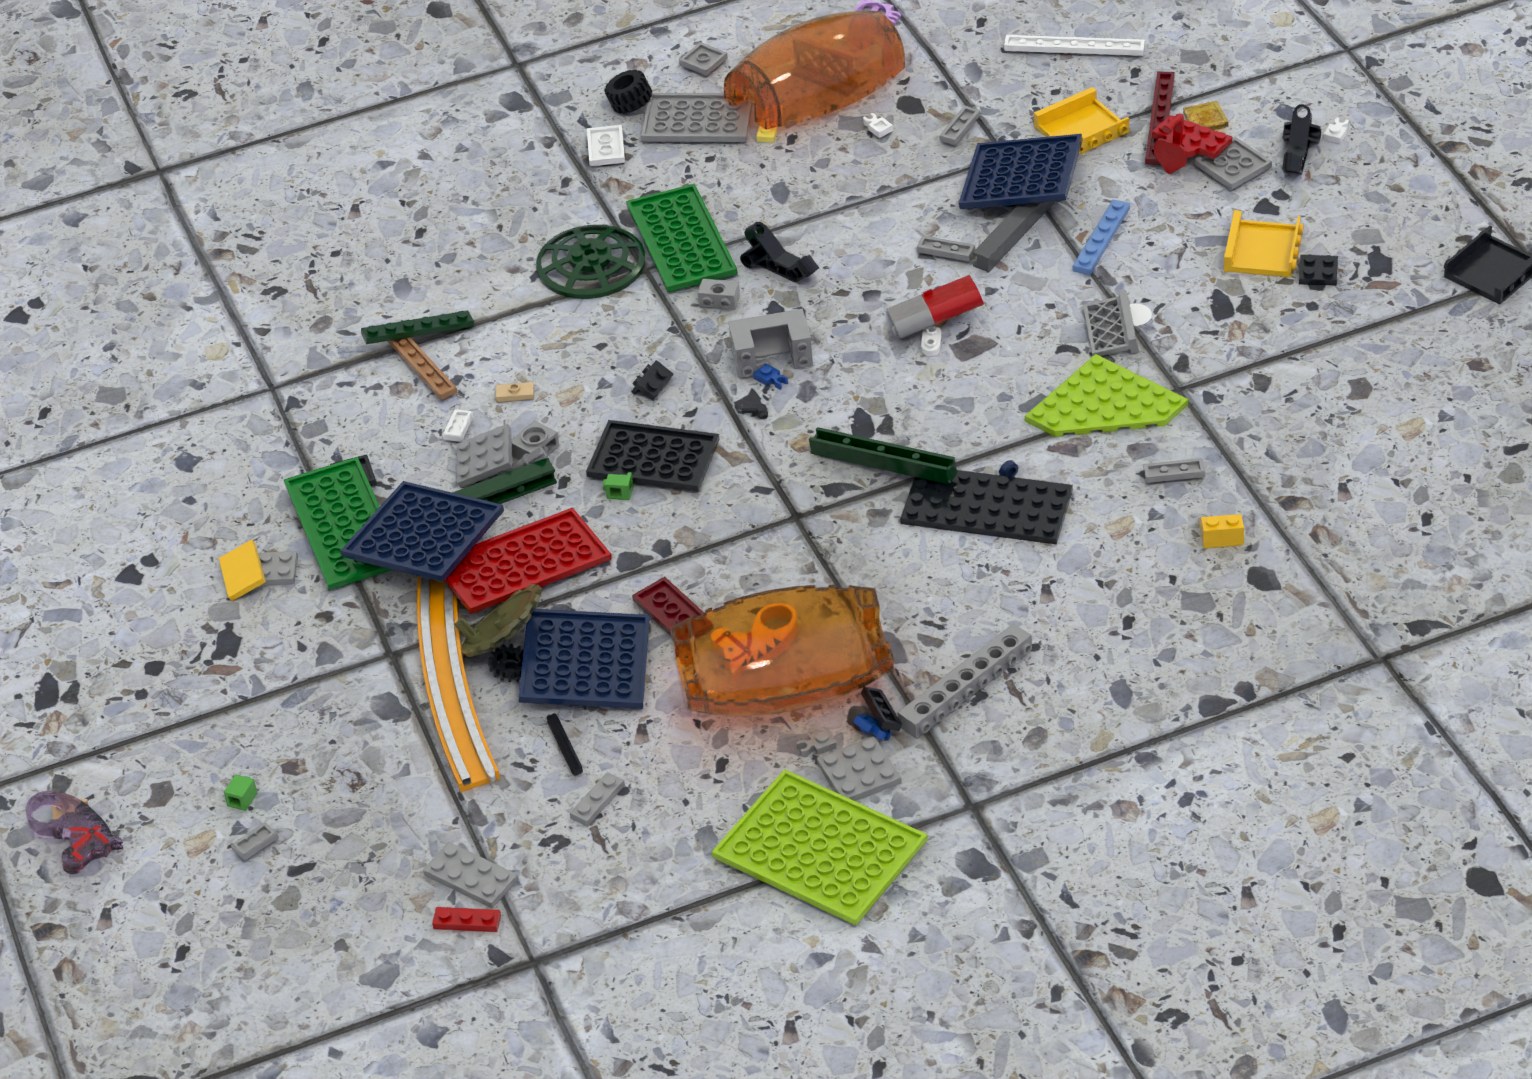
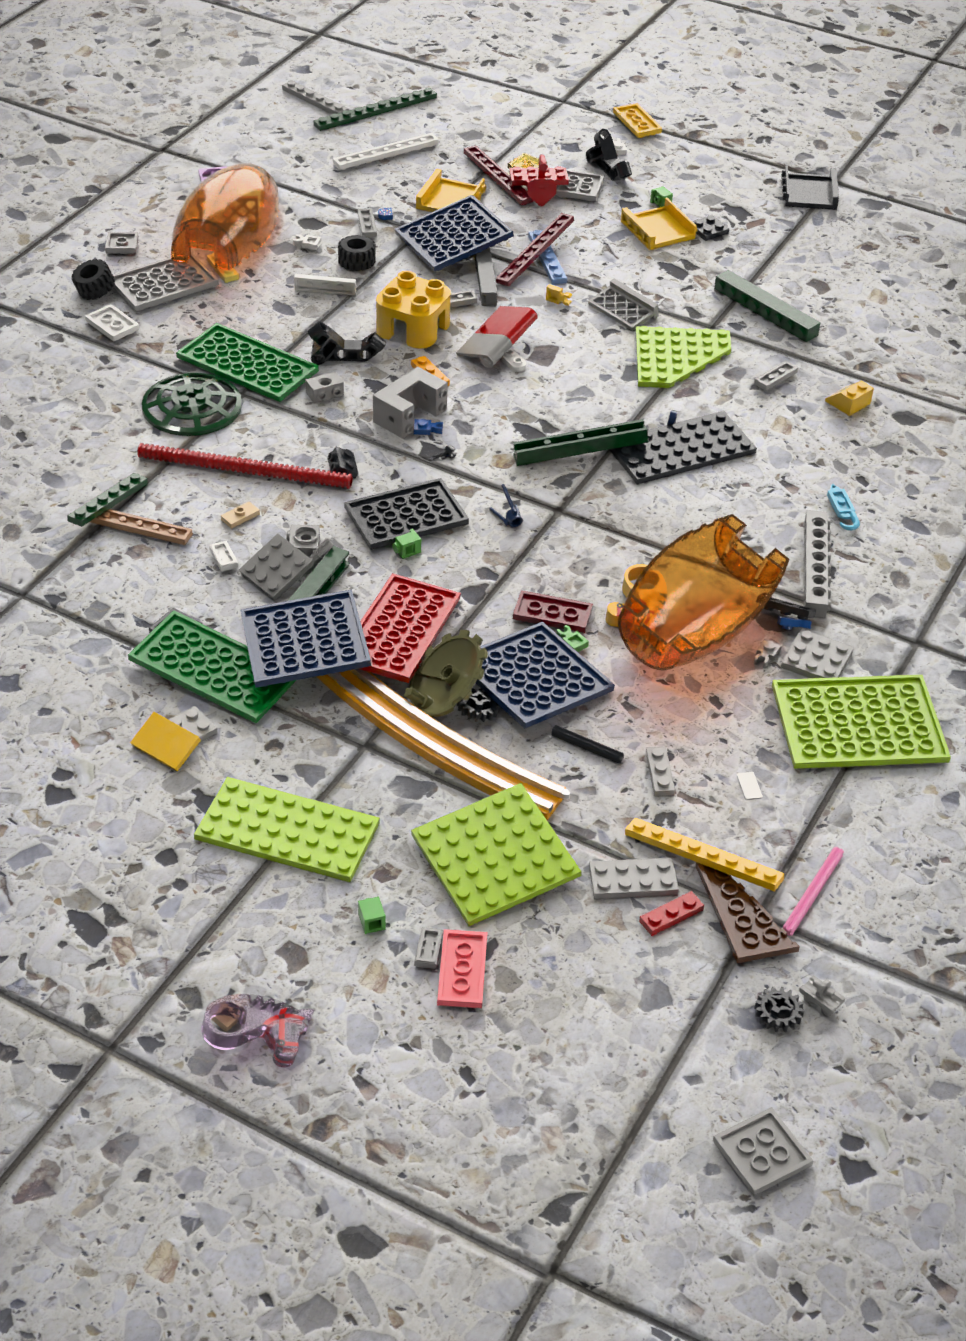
camera: 45 degrees left, 0 degrees up
none -> red piece [137,443,353,489]
none -> lime plate [194,777,380,882]
none -> white plate [294,274,356,296]
none -> black tyre [338,235,376,271]
none -> yellow piece [376,271,451,349]
none -> tile [378,207,393,220]
none -> light orange plate [411,356,450,386]
none -> lime plate [411,783,582,927]
none -> coral plate [437,929,487,1008]
none -> dark blue plant [489,484,523,527]
none -> plate [496,213,574,287]
none -> yellow plate [546,284,572,306]
none -> bright green plate [556,625,589,652]
none -> yellow plate [613,103,662,138]
none -> yellow plate [625,818,785,892]
none -> bright green brick [650,186,673,207]
none -> reddish brown wing [695,862,800,963]
none -> dark green brick [714,270,821,342]
none -> white sticker [737,772,763,799]
none -> black gear [754,987,804,1032]
none -> bright pink axle [783,847,844,936]
none -> light grey hips [799,975,845,1017]
none -> medium azure plate [827,484,860,531]

